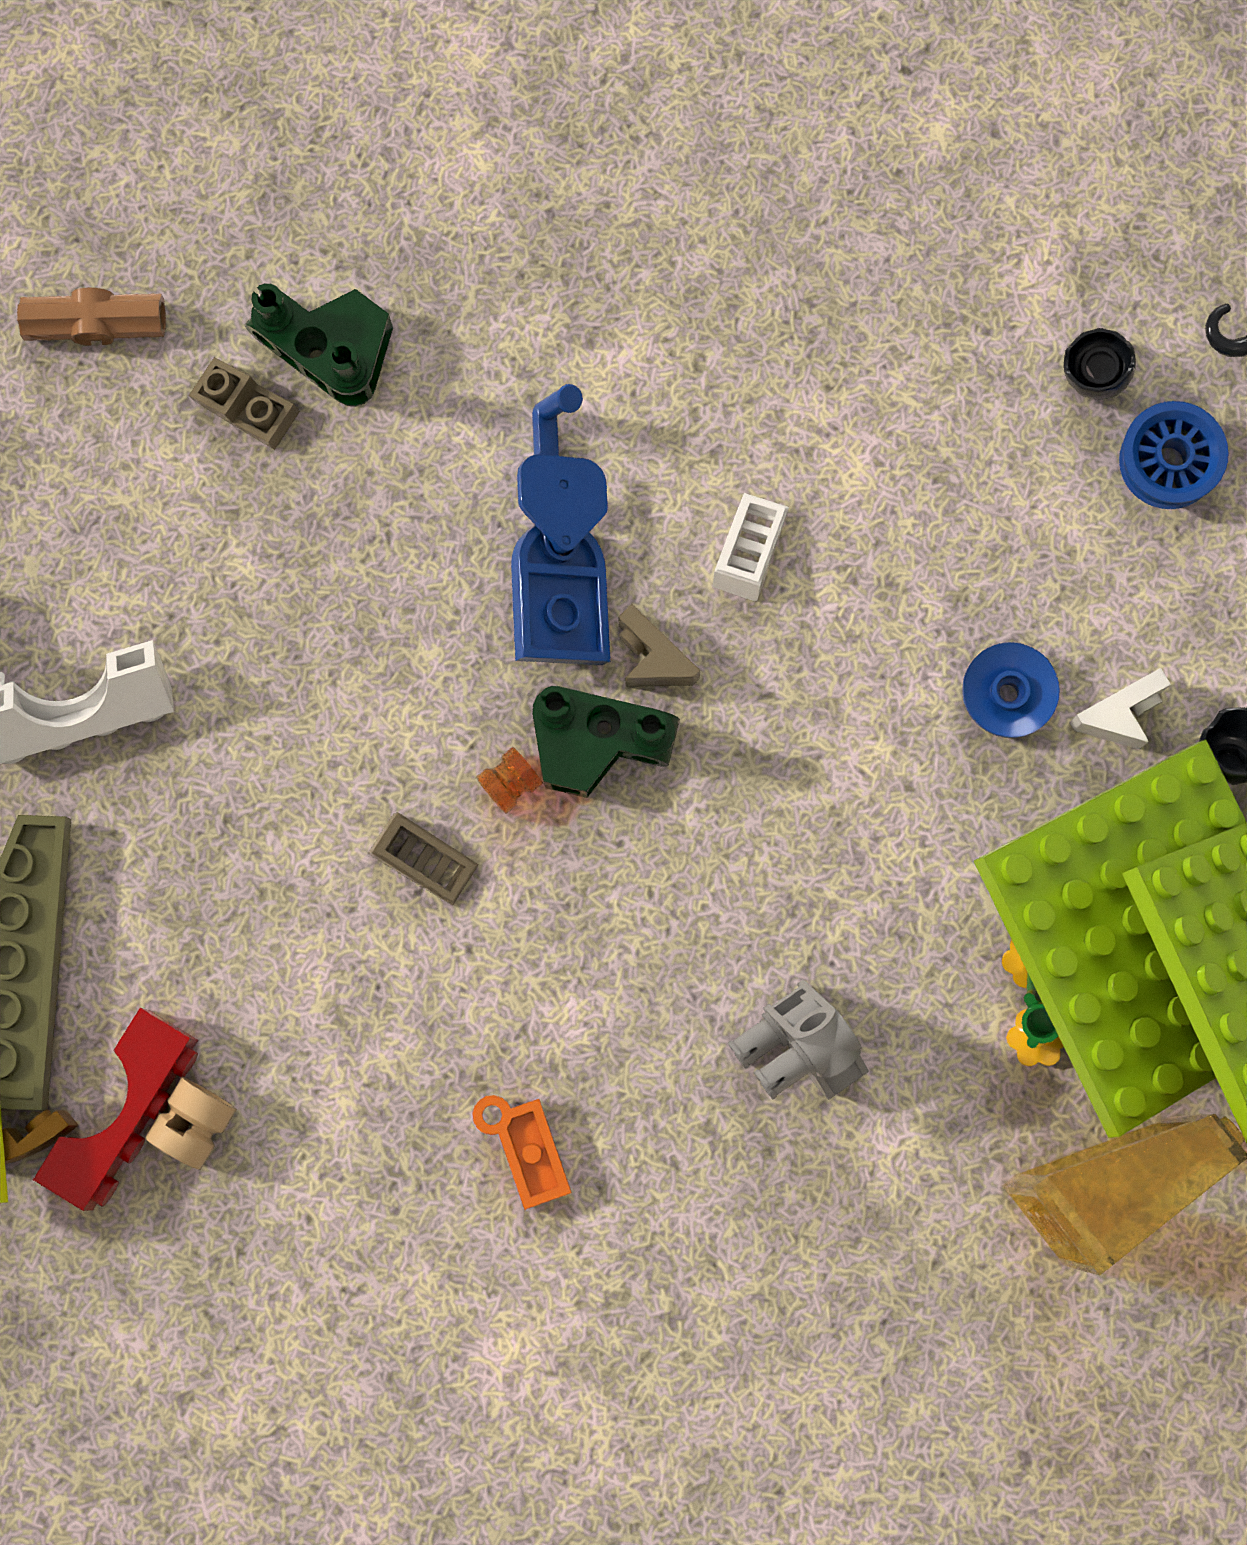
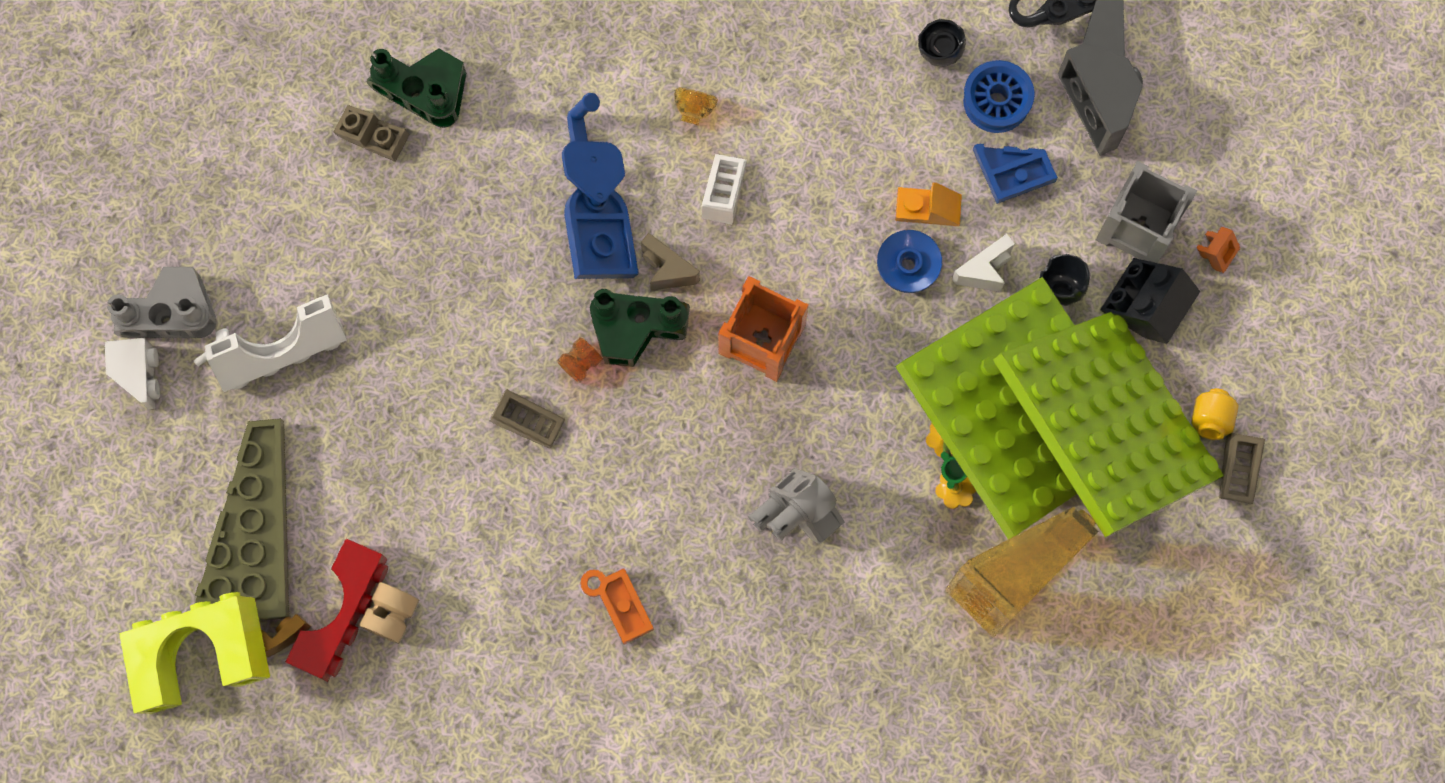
camera: 10 degrees left, 5 degrees down
medium nougat piece [17,287,166,346] -> none
none -> clear yellow brick [674,87,718,125]
none -> orange container [718,276,809,382]
none -> light orange slope [895,182,962,226]
none -> blue wing [973,144,1058,204]

